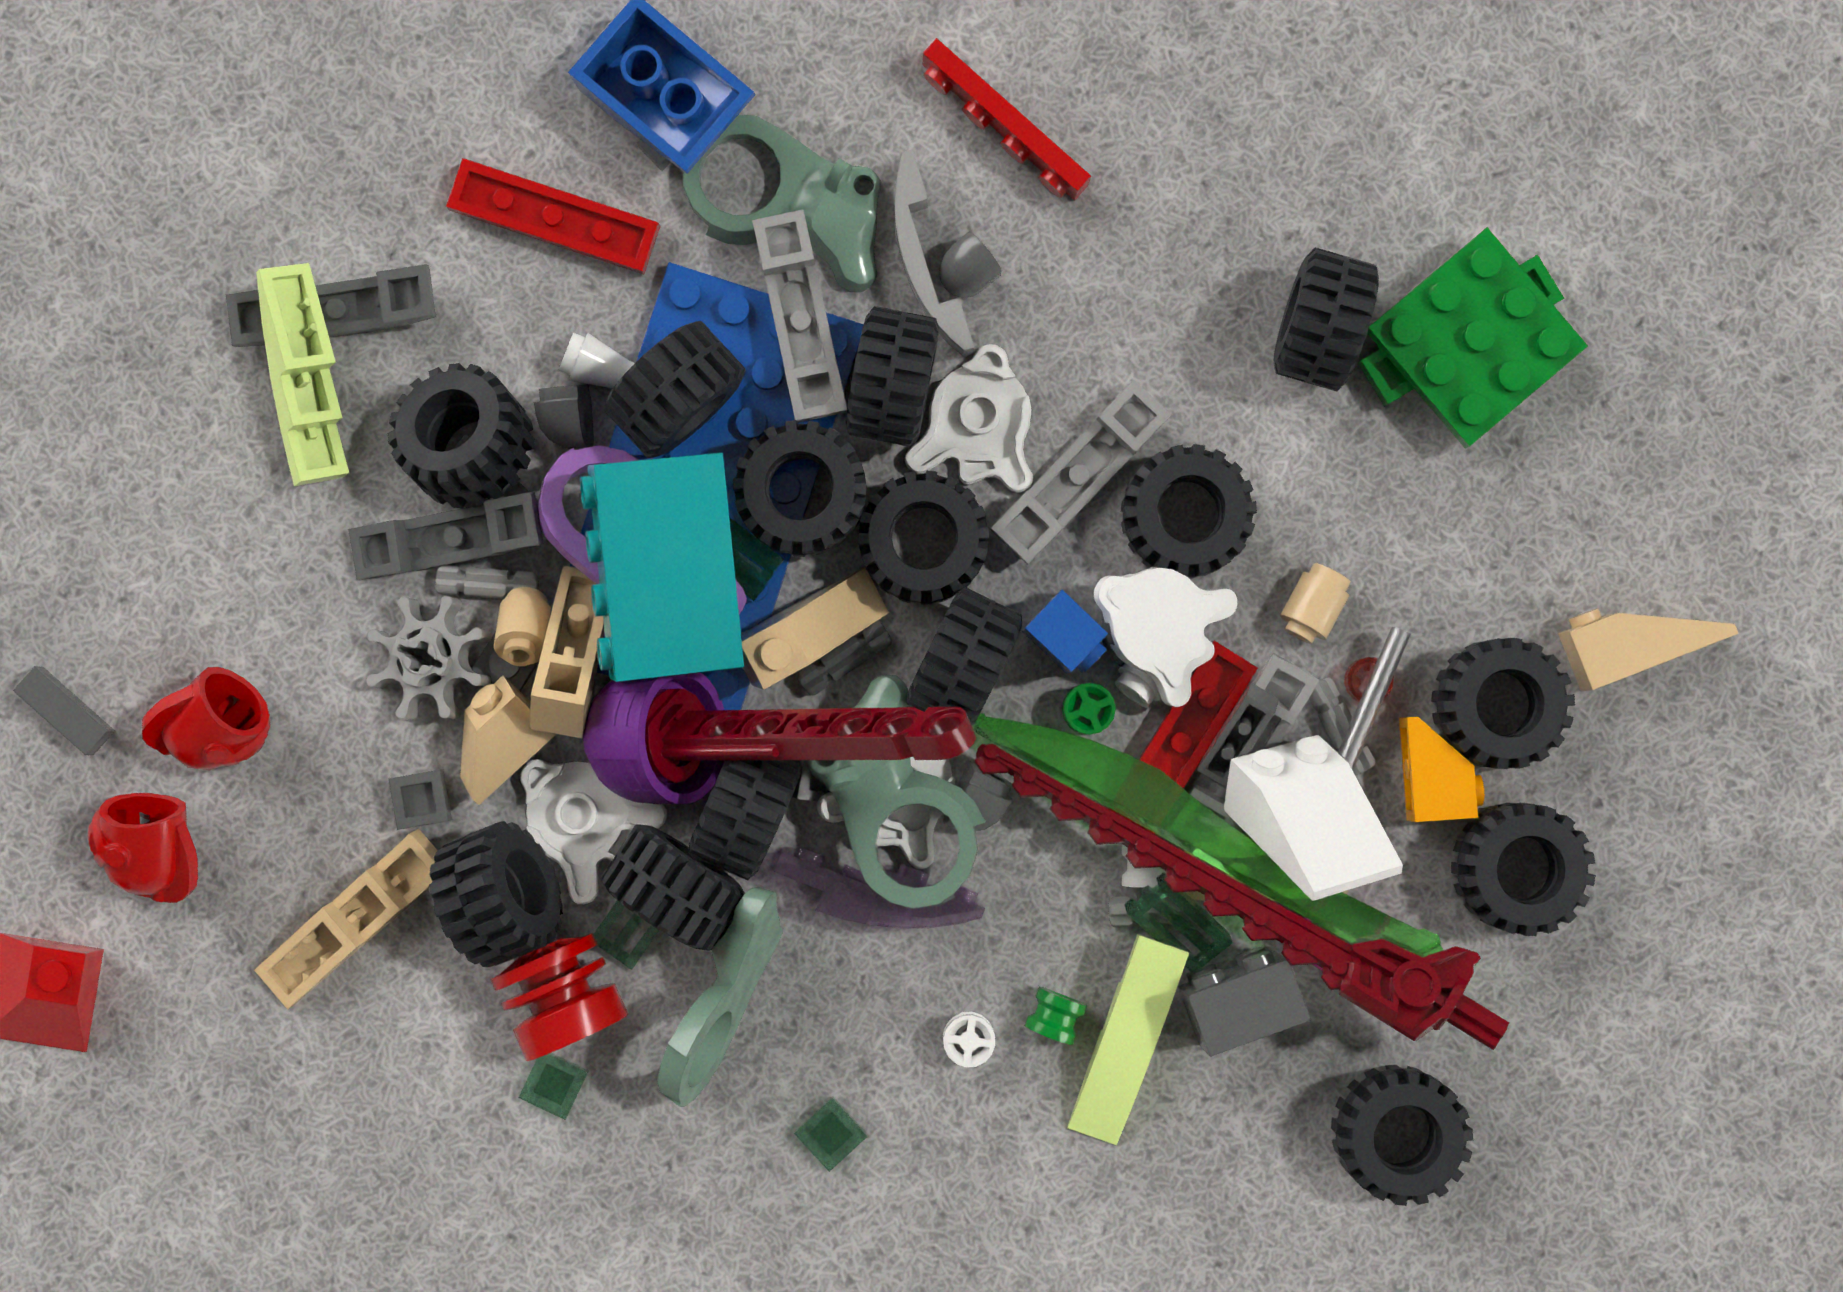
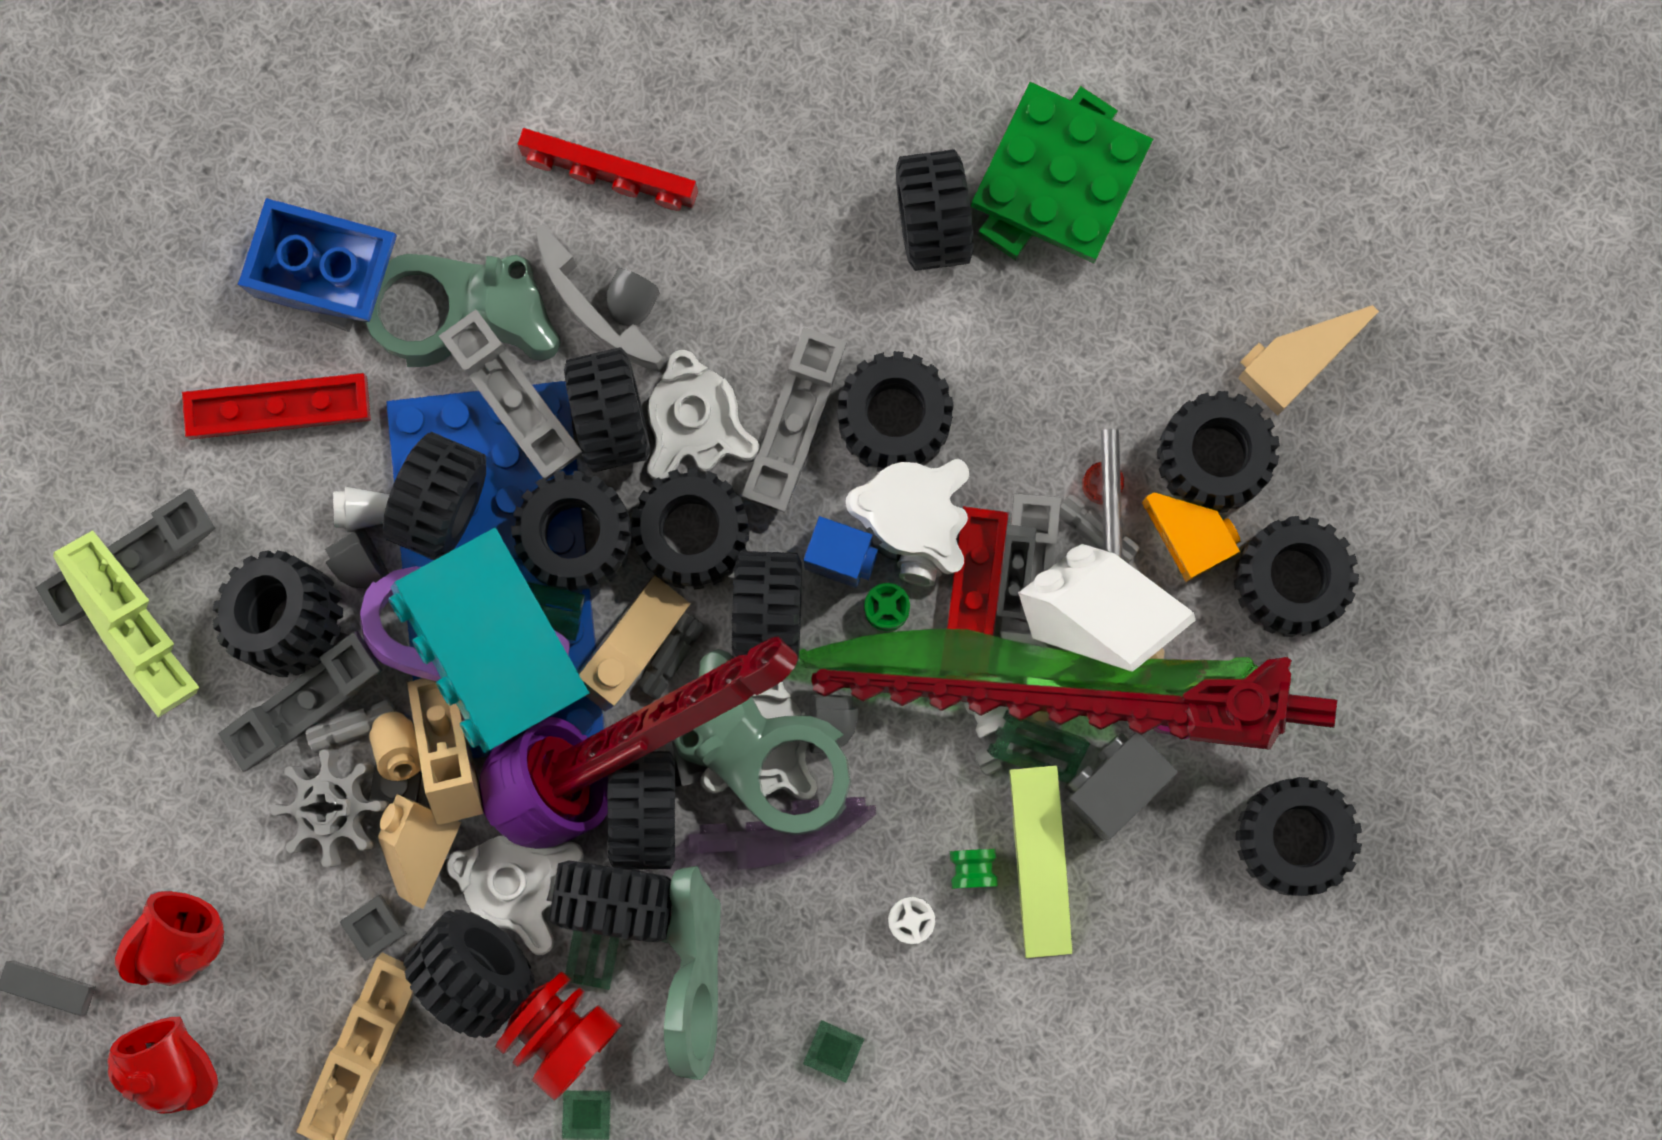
camera: 15 degrees left, 5 degrees down
tan brick [1280,563,1351,644] -> none

